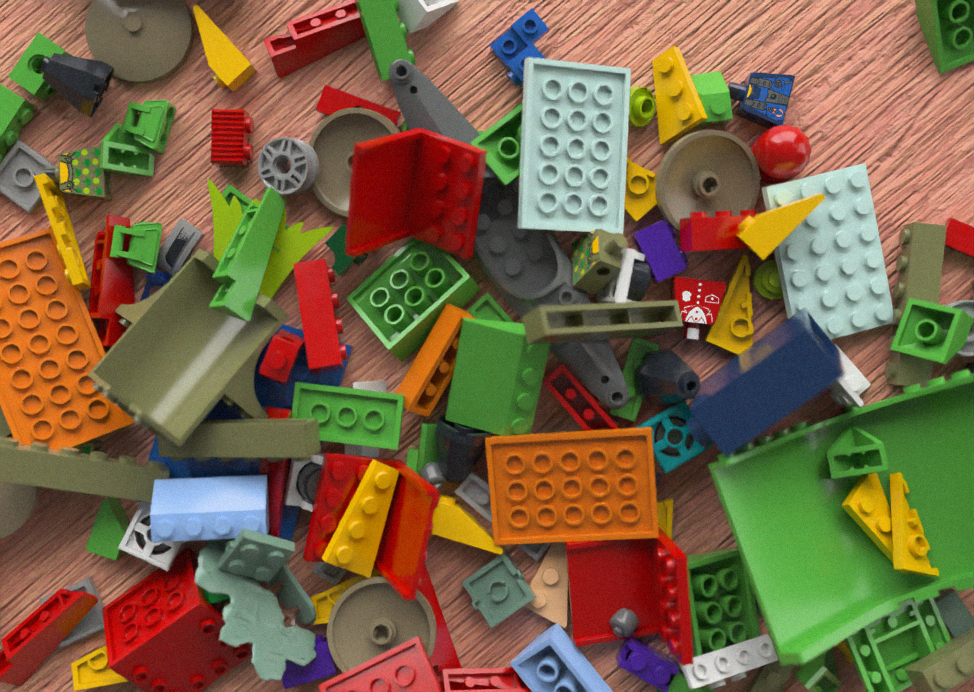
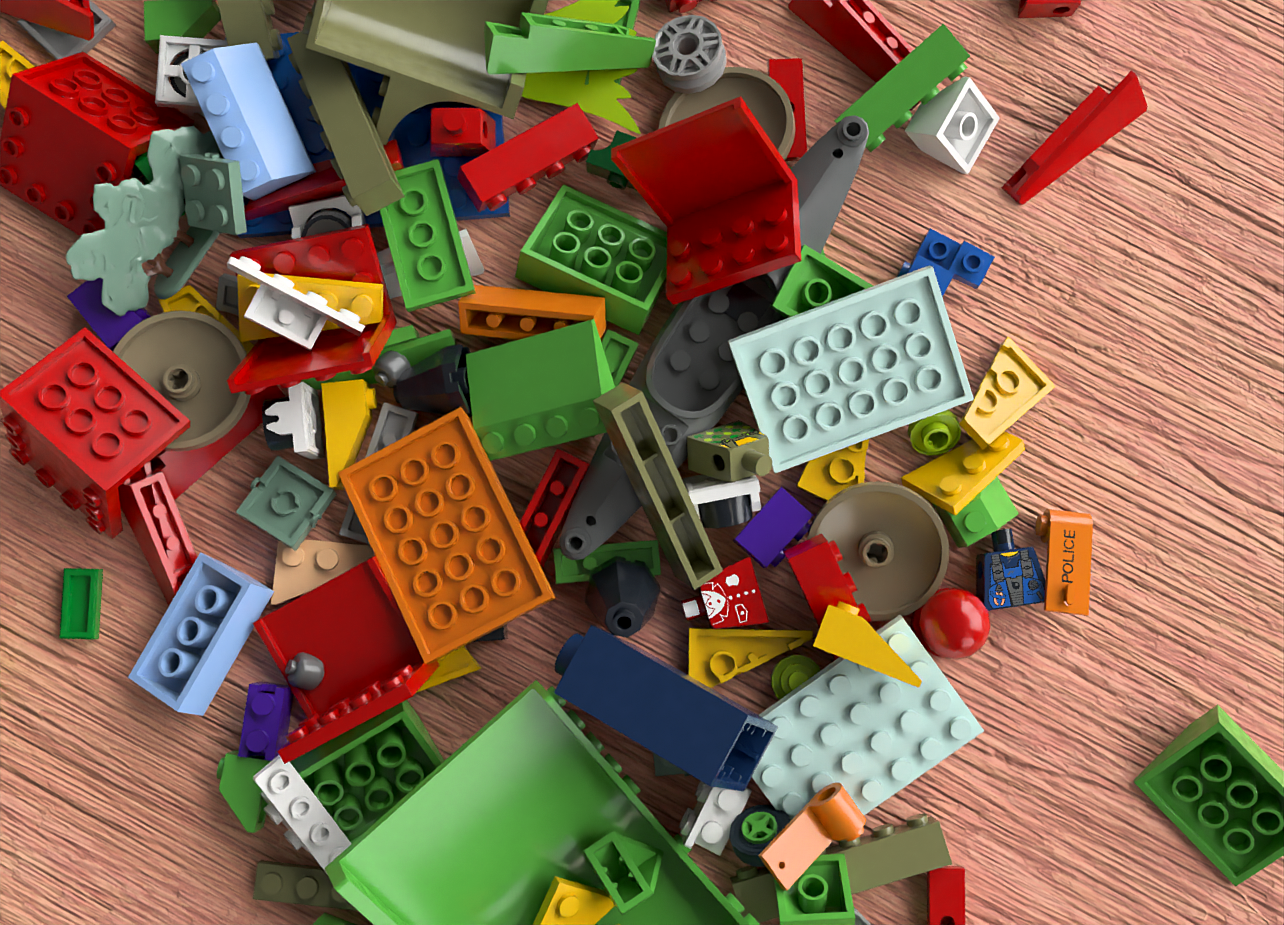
camera: 65 degrees right, 5 degrees down
teal piece [637,400,712,474] -> none
none -> white bracket [227,256,365,351]
none -> white piece [262,381,324,460]
none -> black wheel [729,805,790,867]
none -> door [758,782,866,891]
none -> yellow wing [959,336,1056,450]
none -> orange door [1035,509,1093,616]

